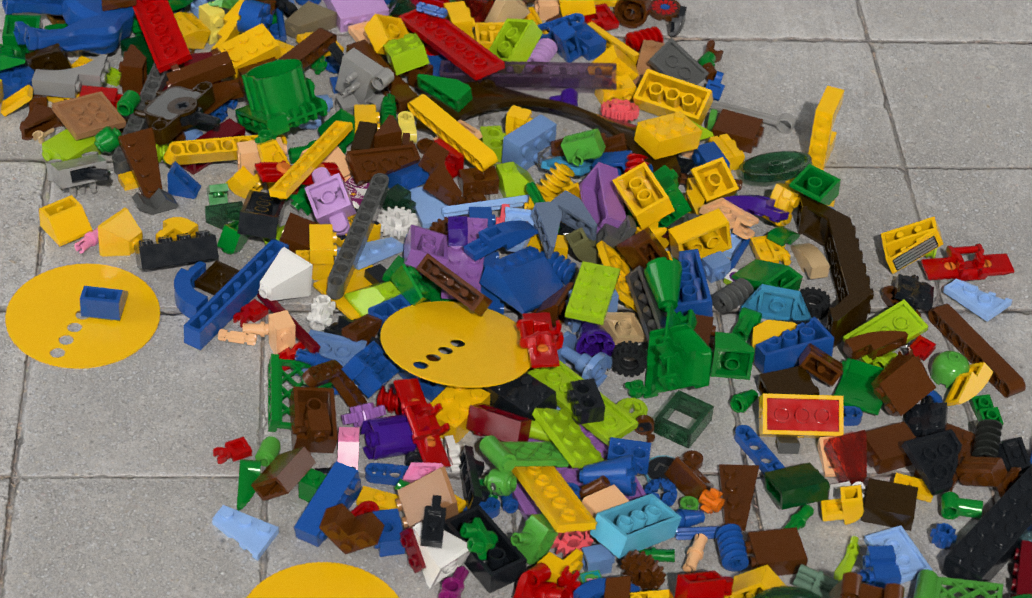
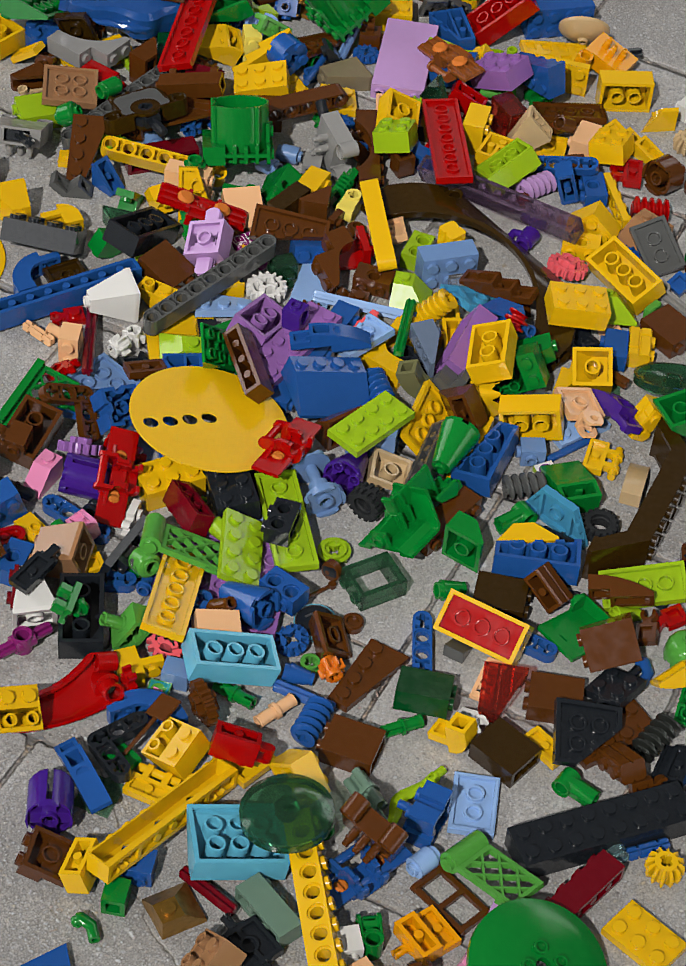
camera: 30 degrees right, 5 degrees up
yellow plate [269,120,353,199] -> none
blue pin [295,348,335,367] -> none
yellow brick [309,224,337,264] -> none
blue axle [416,2,448,19] -> none
green slope [417,74,472,113] -> none
sand blue slope [531,201,562,259] -> none
bright green brick [561,128,606,166] -> none
green plate [625,379,648,398] -> none
green slope [767,226,800,246] -> none
blue gear [930,523,957,549] -> none

